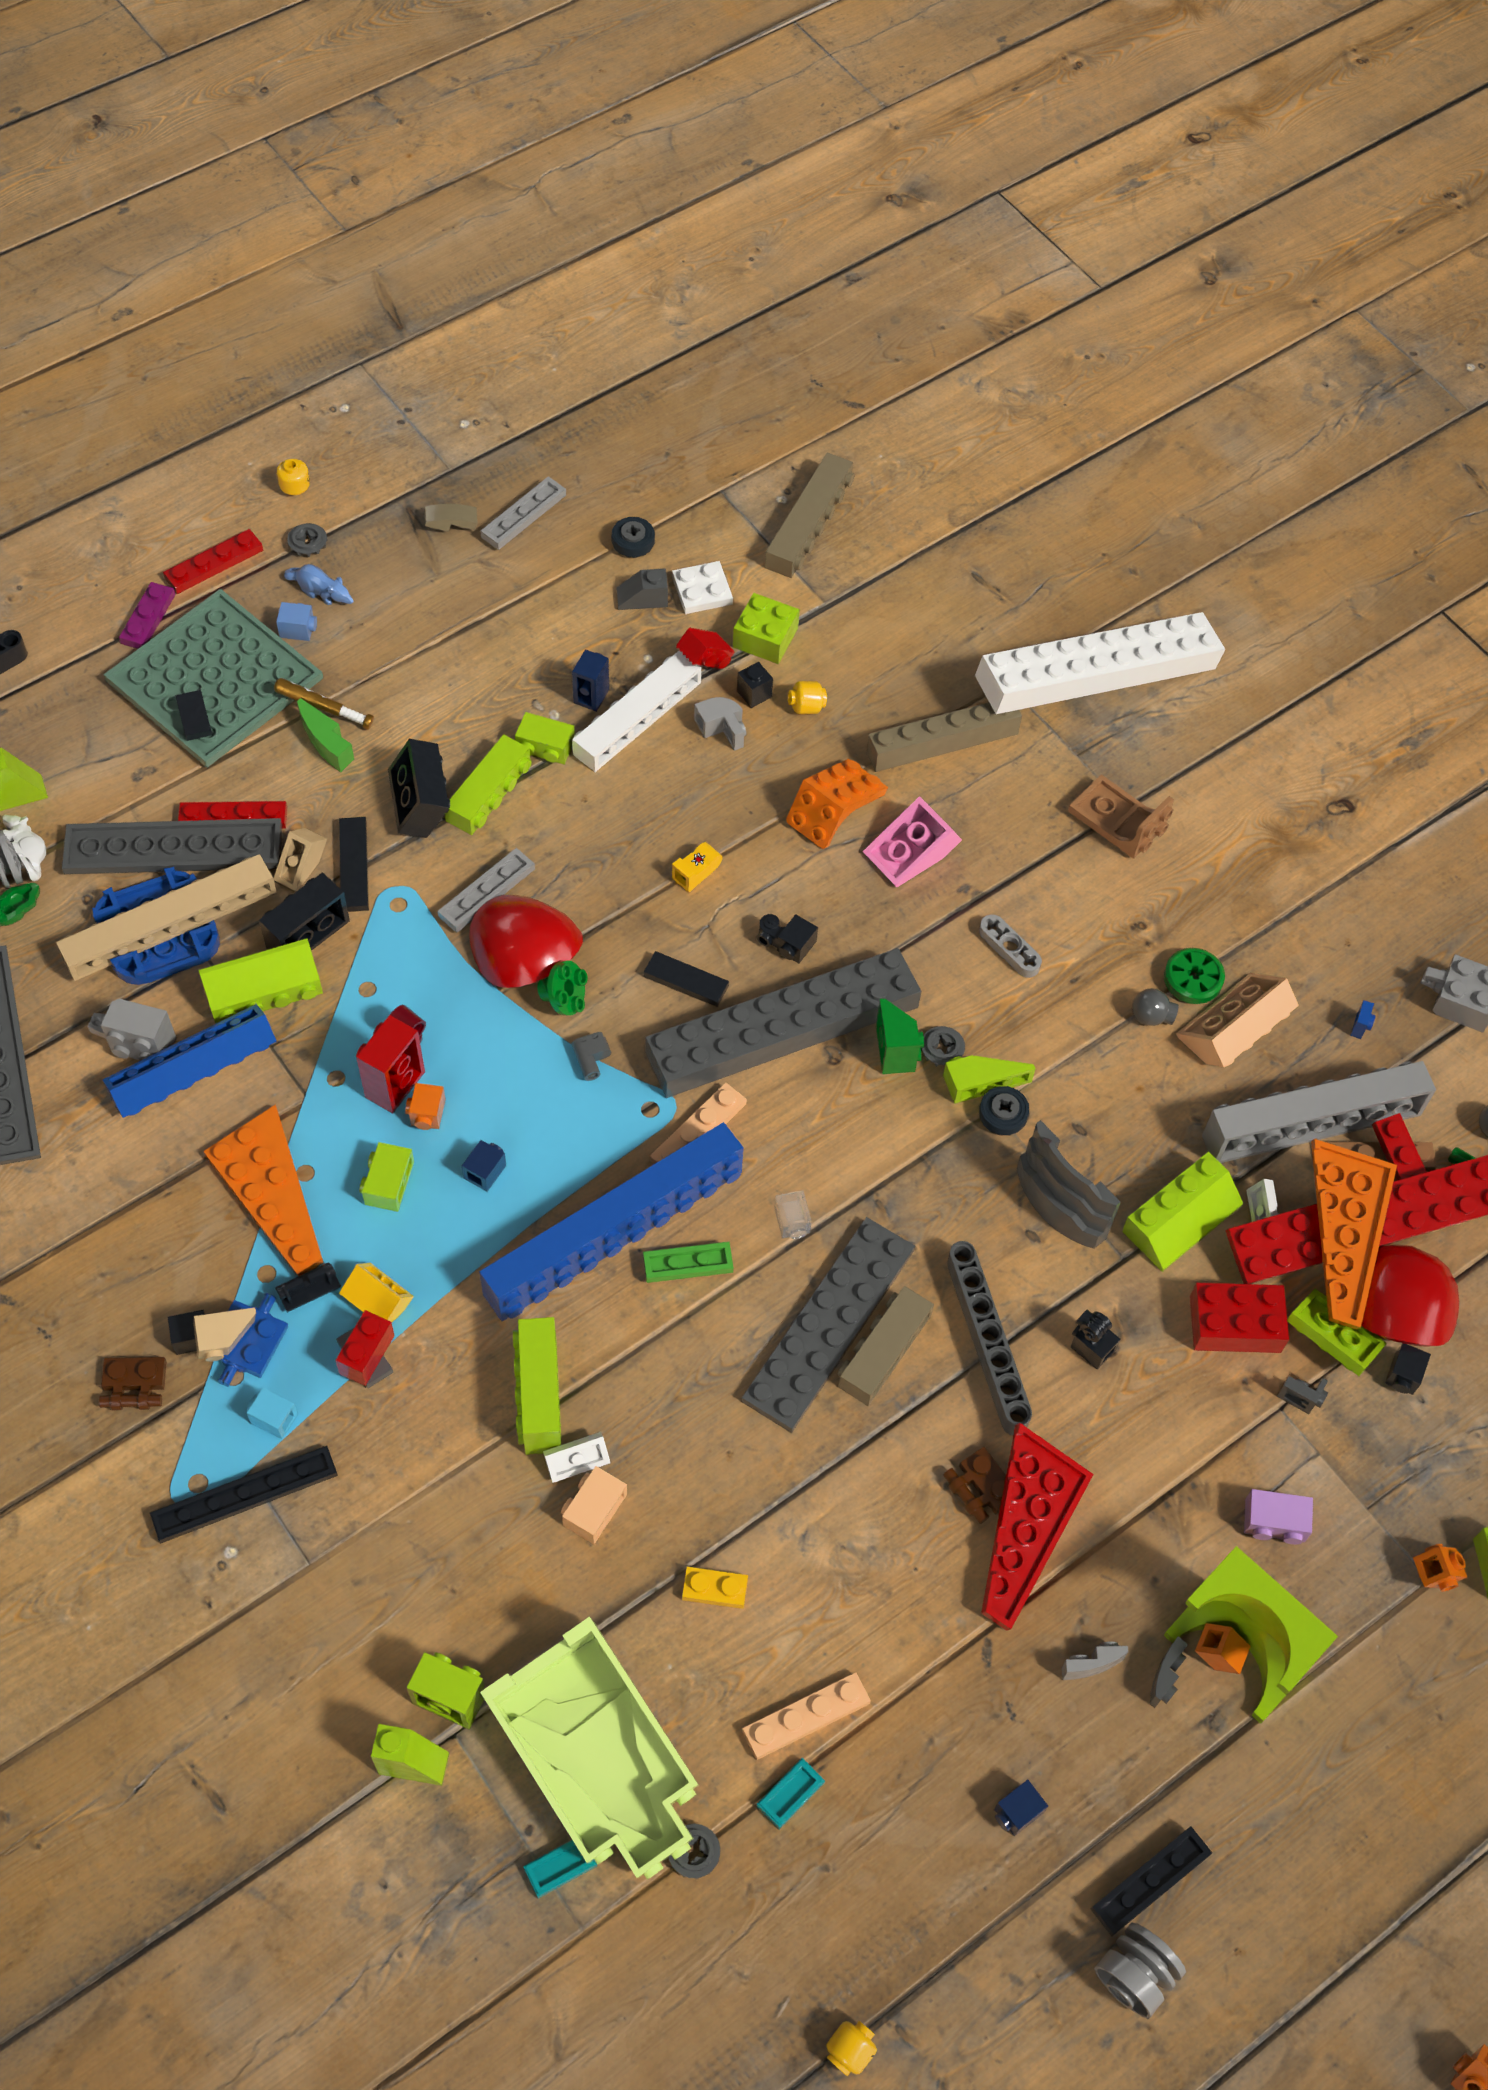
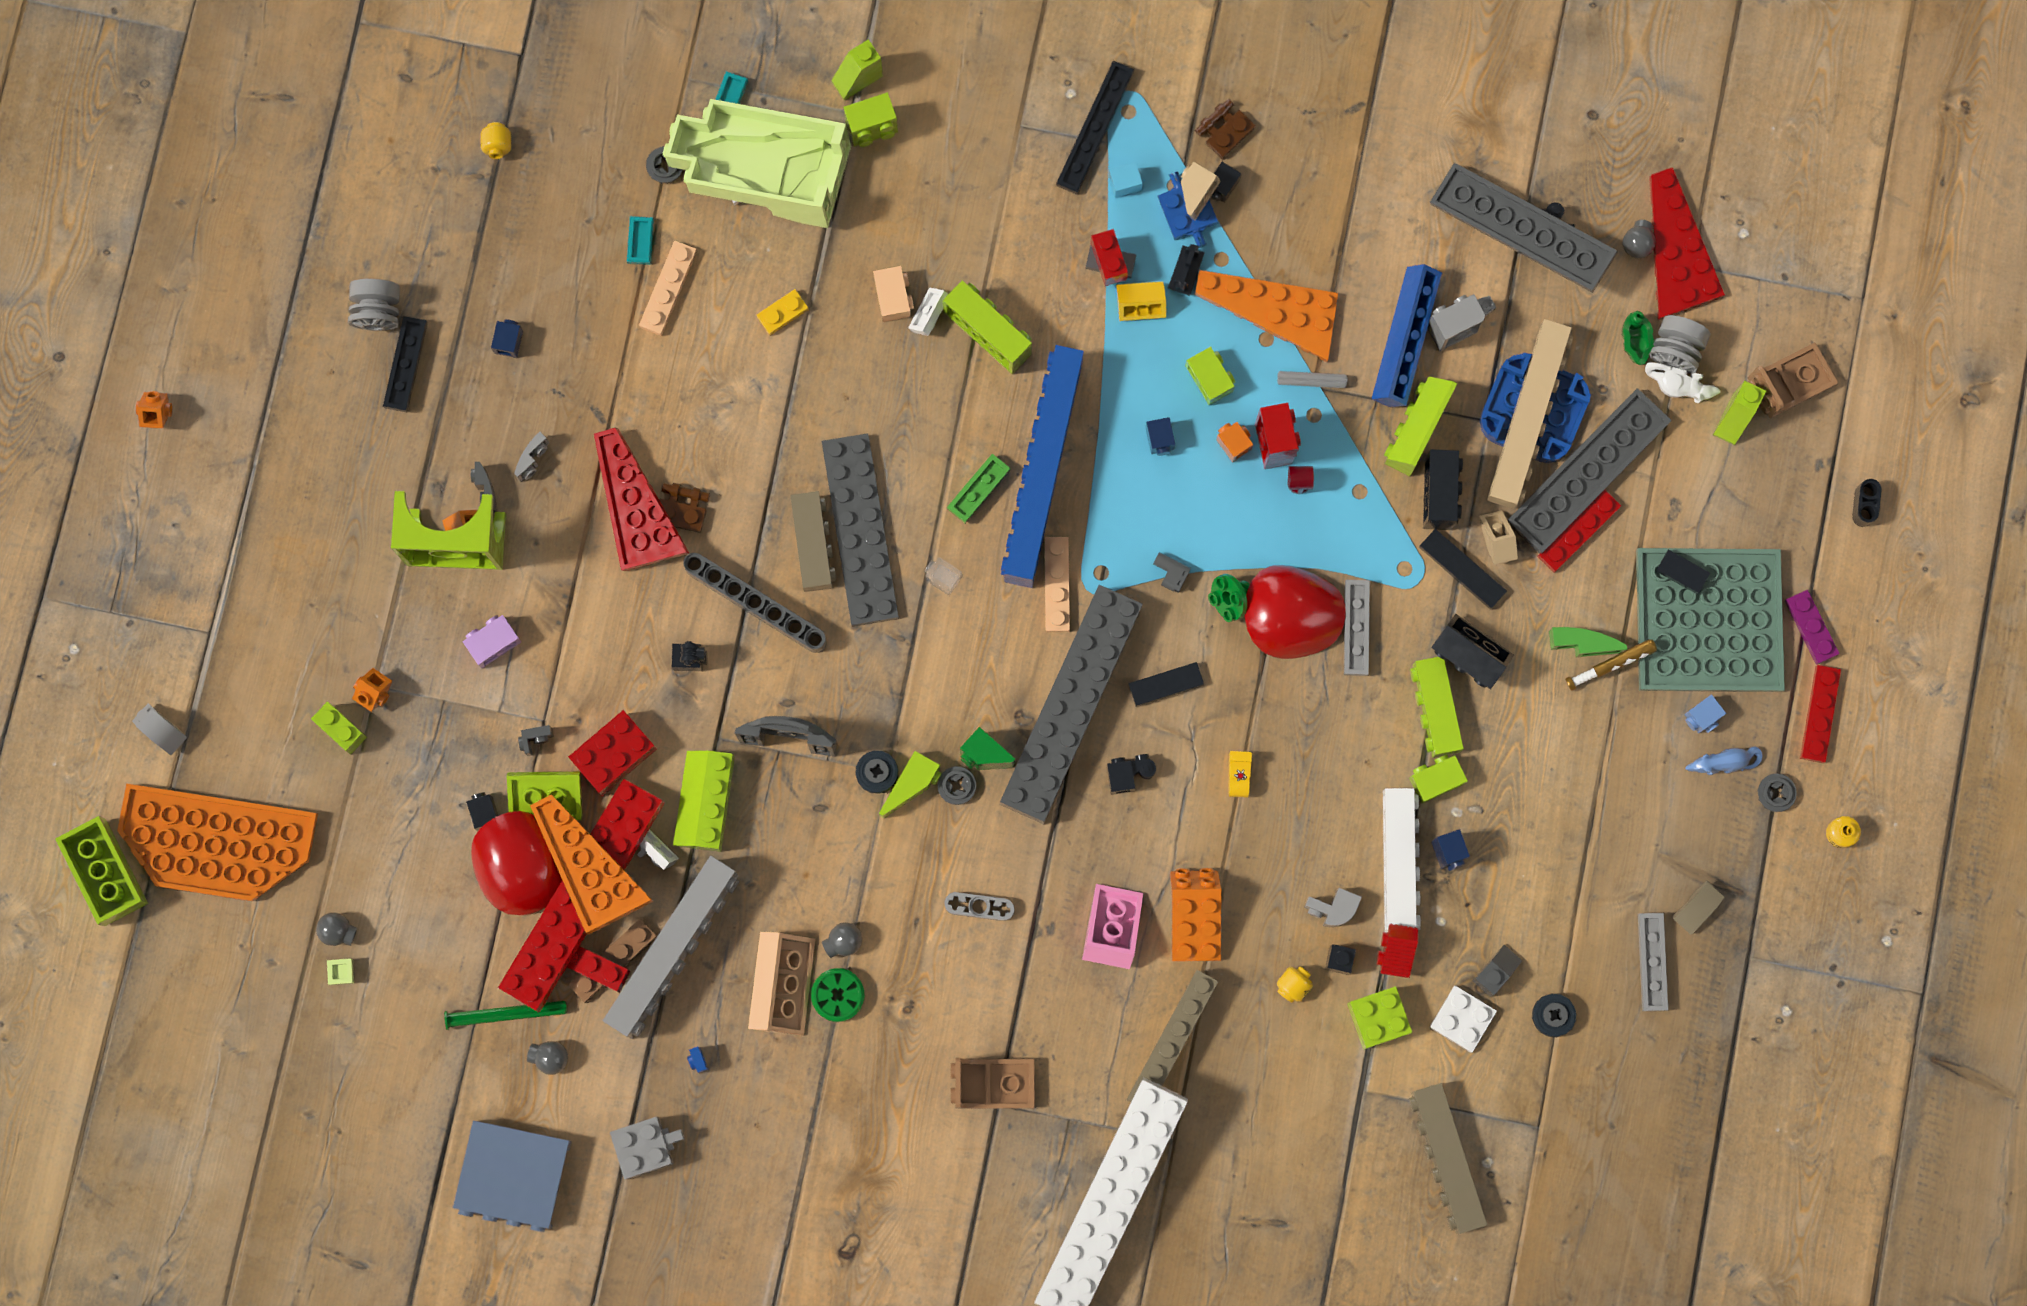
camera: 140 degrees right, 20 degrees up
none -> light grey axle [1277,371,1347,388]

